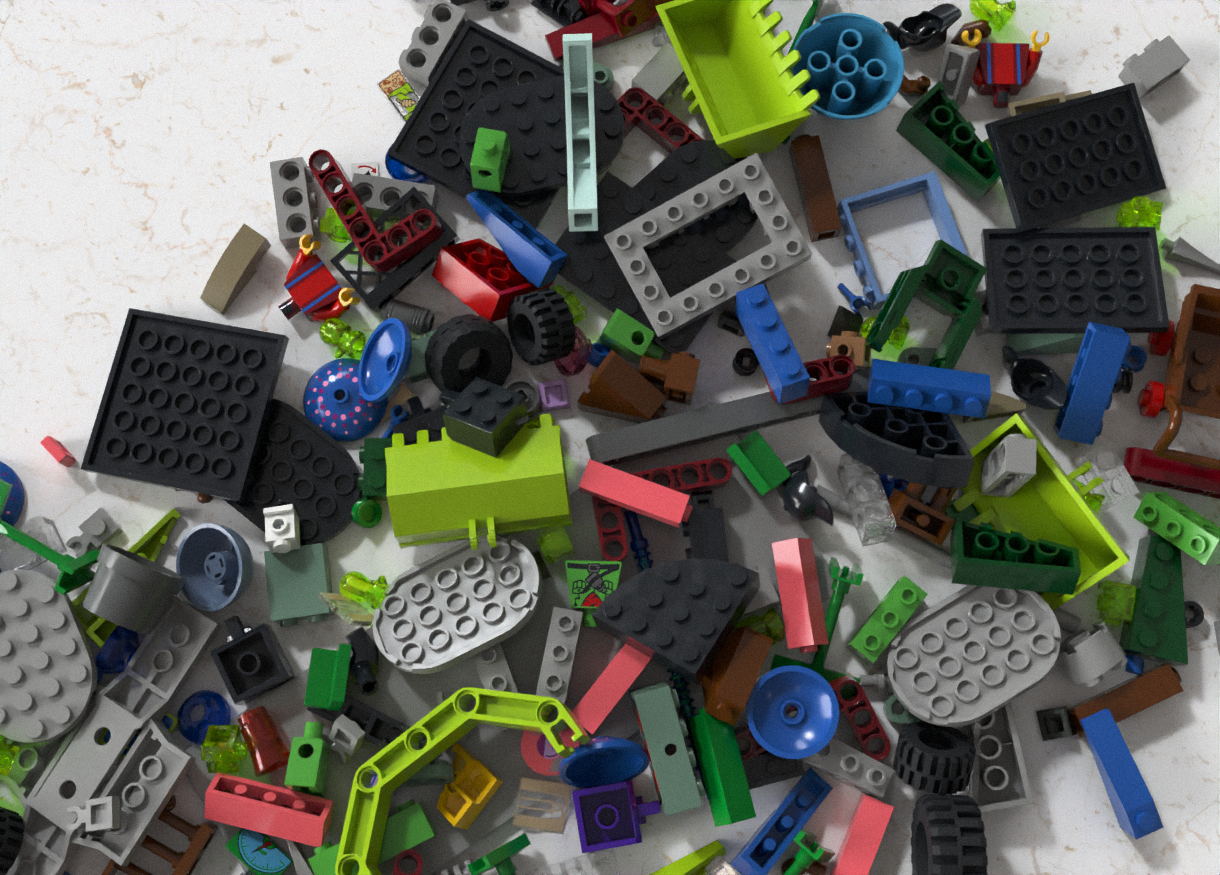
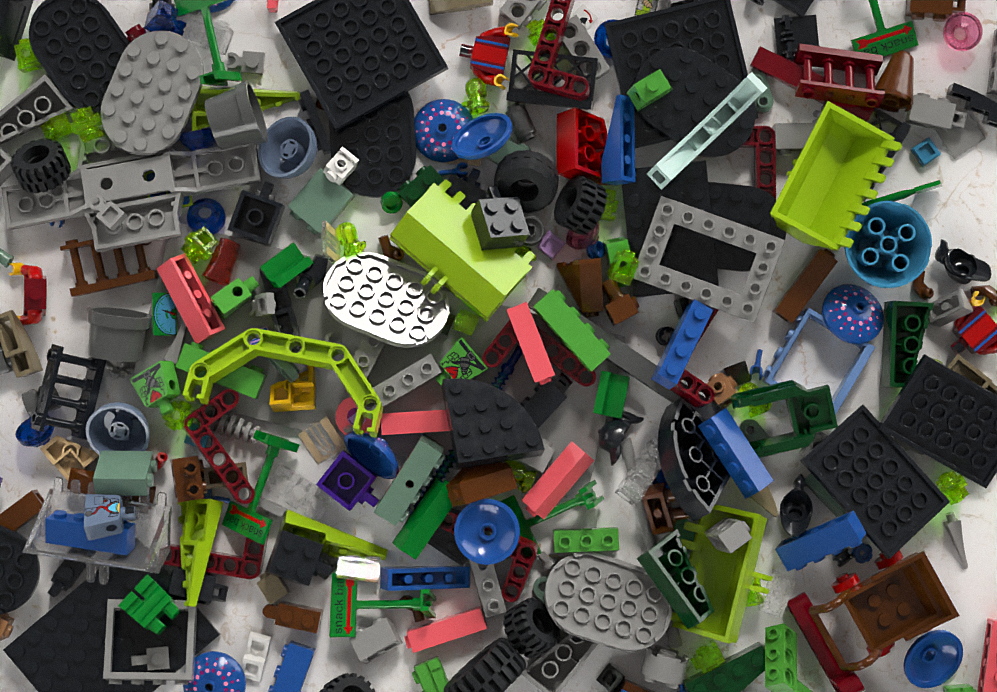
camera: 45 degrees right, 10 degrees up
none -> black plate [298,90,332,155]
none -> reddish brown arm [378,235,404,261]
none -> bright green brick [532,289,611,372]
none -> clear neon green brick [607,249,639,286]
none -> blue dish [822,284,884,344]

